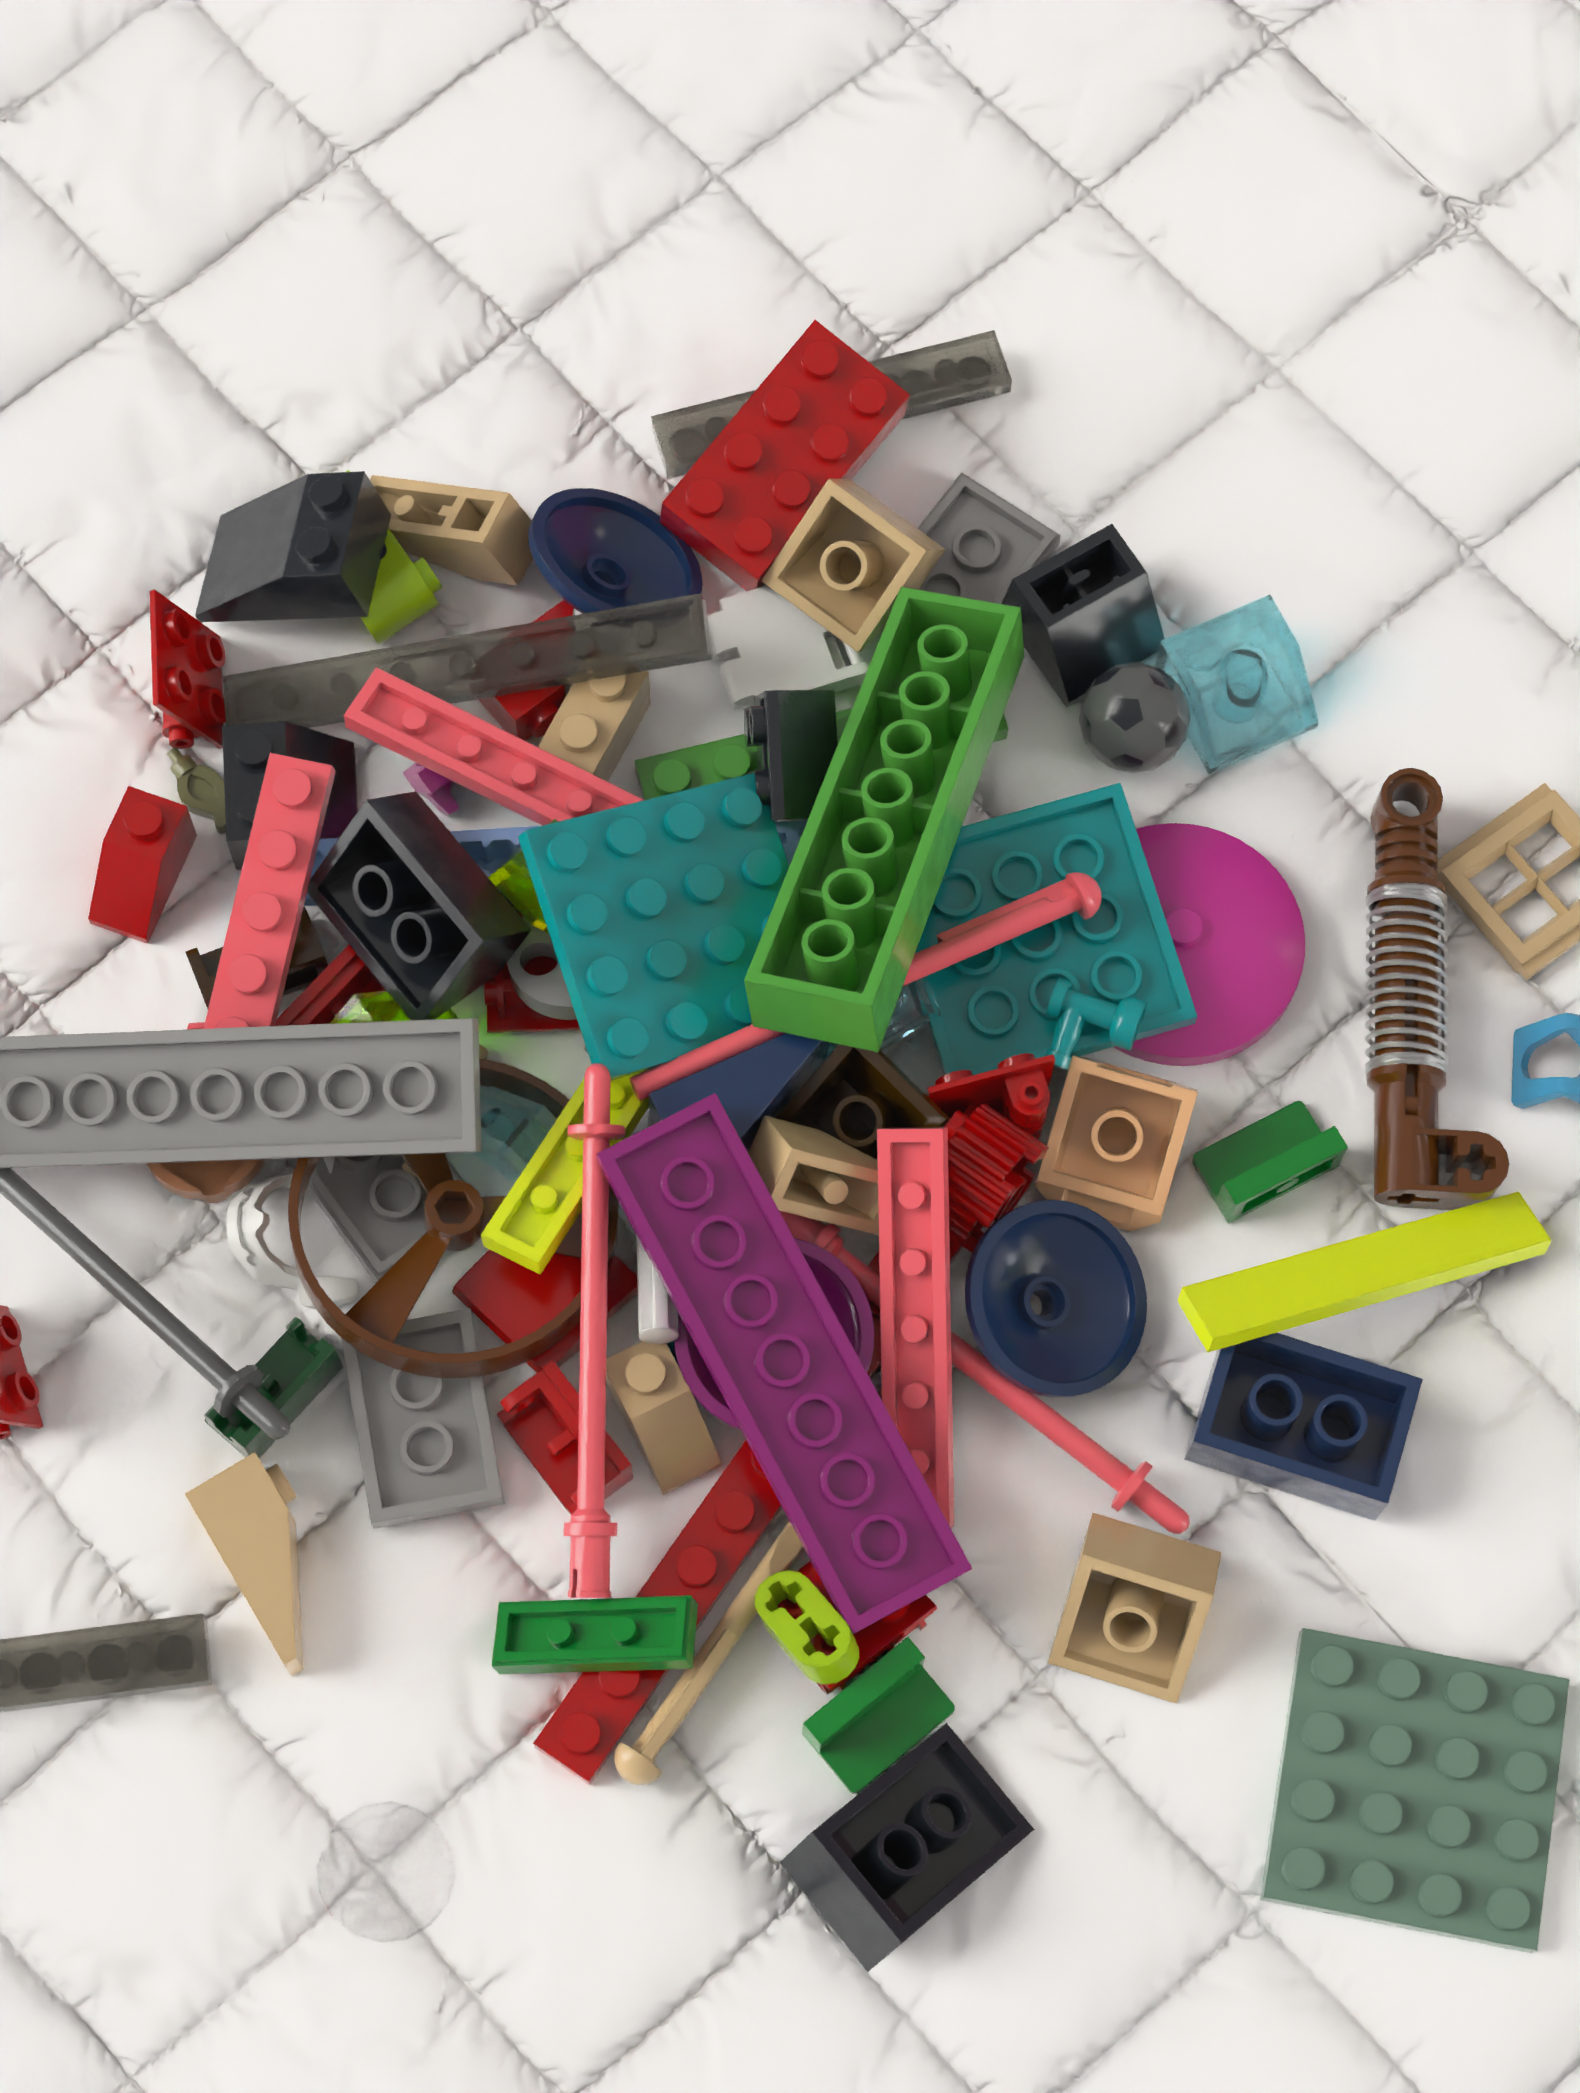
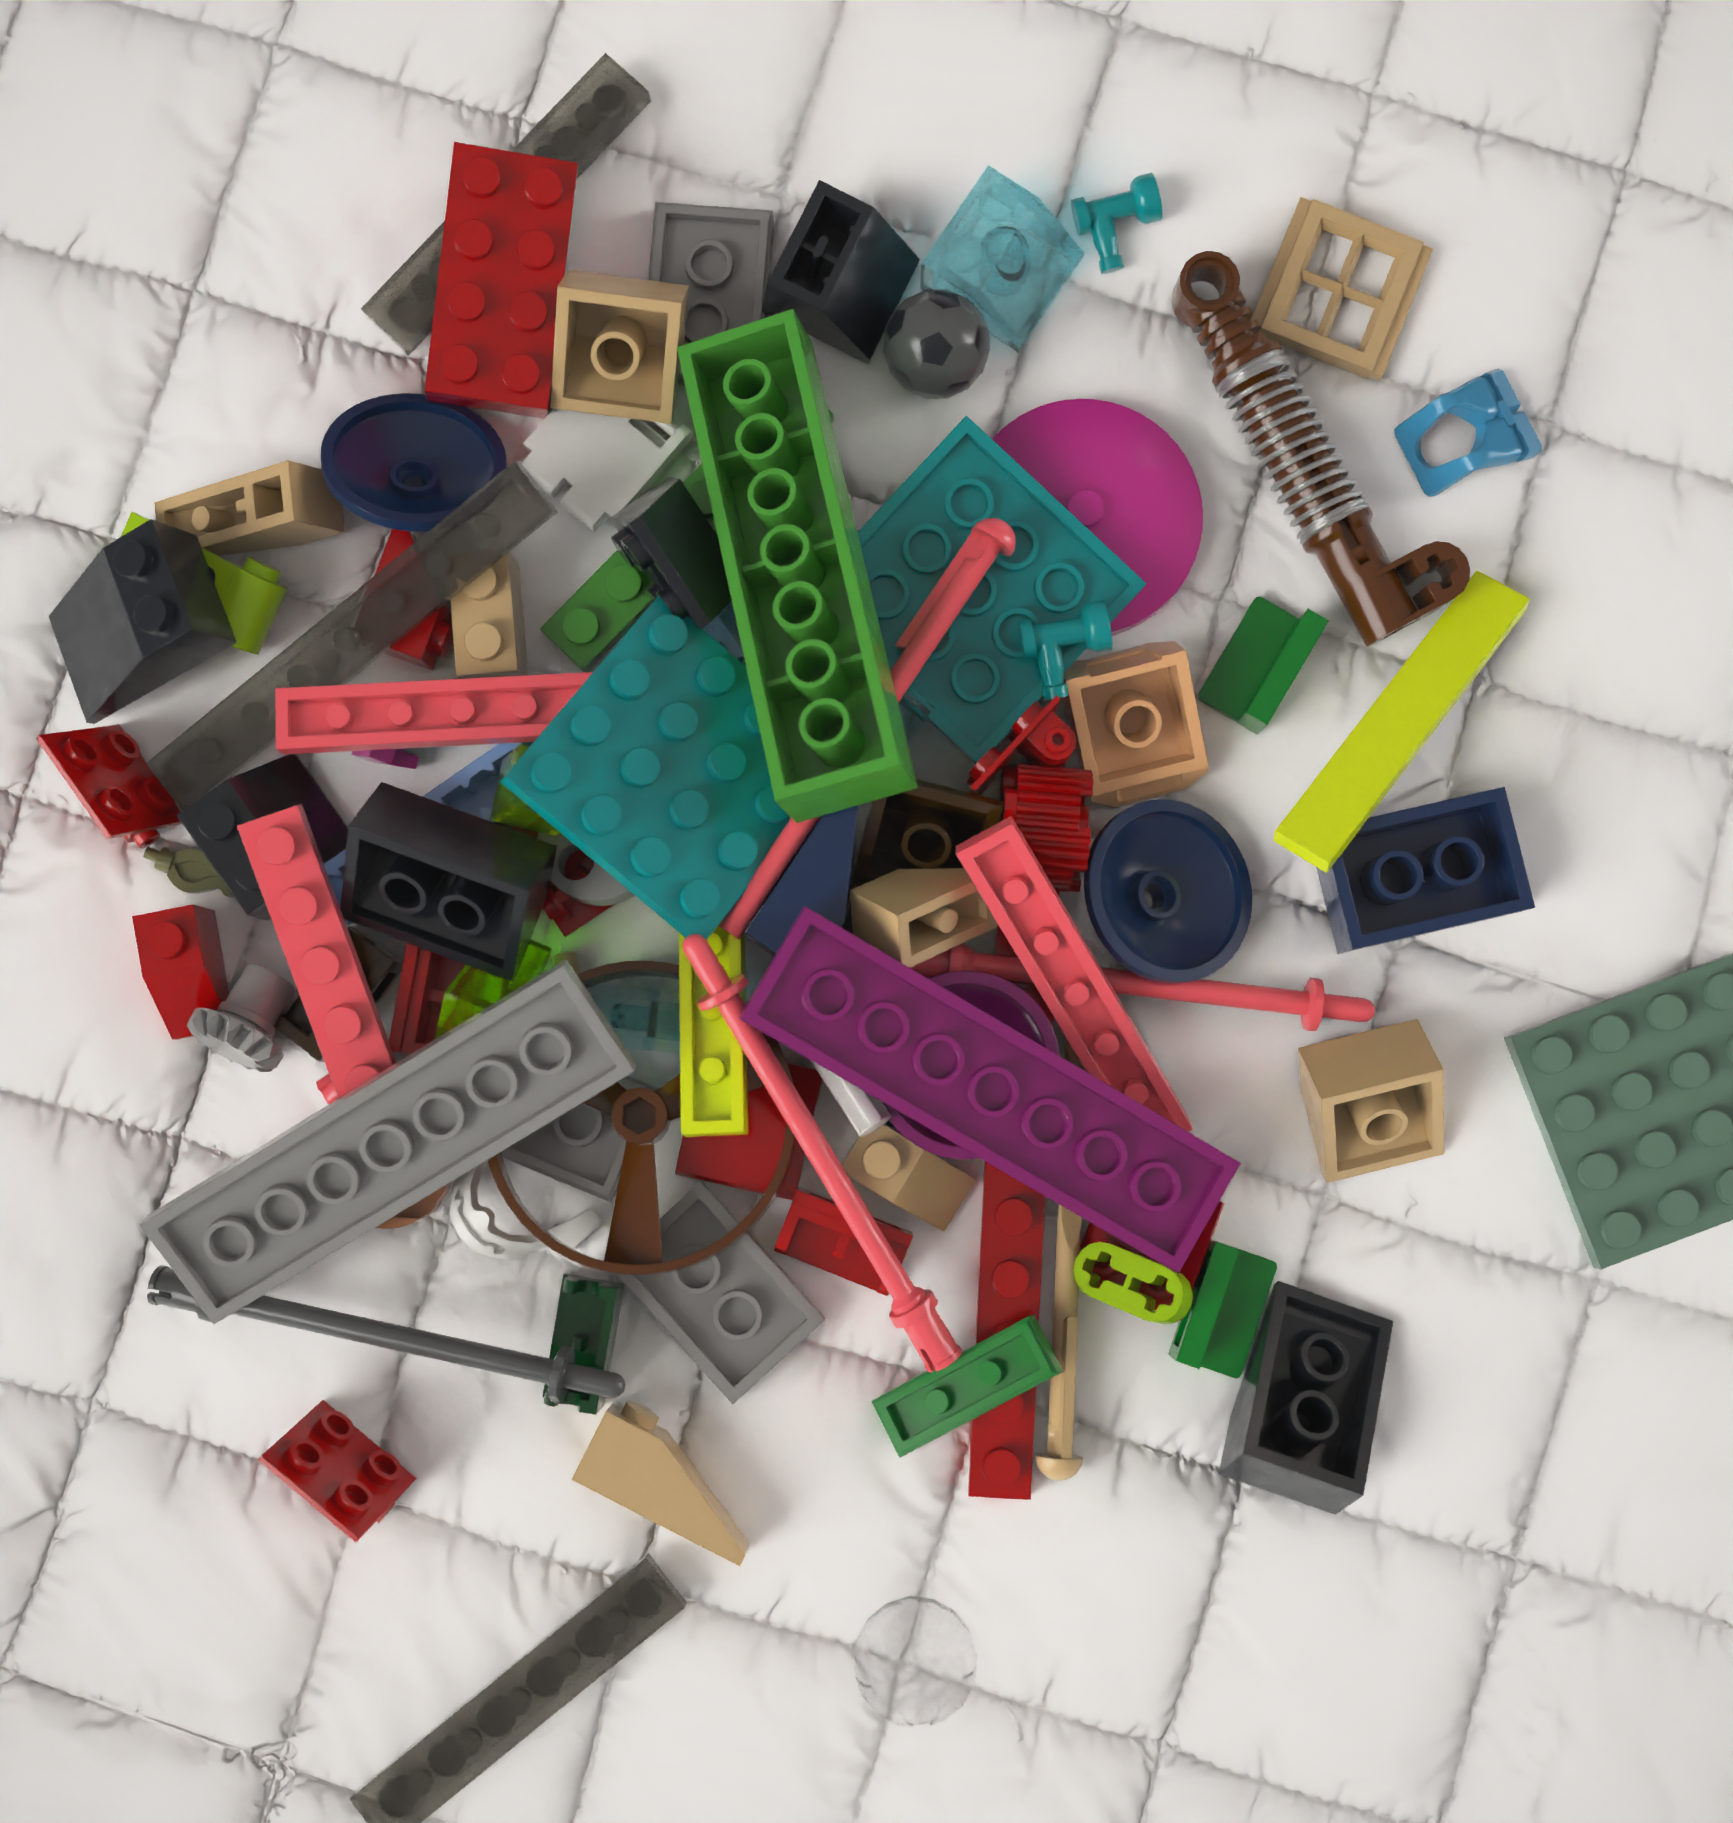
camera: 25 degrees left, 15 degrees up
none -> light grey gear [187,964,296,1072]
none -> teal piece [1071,172,1163,274]

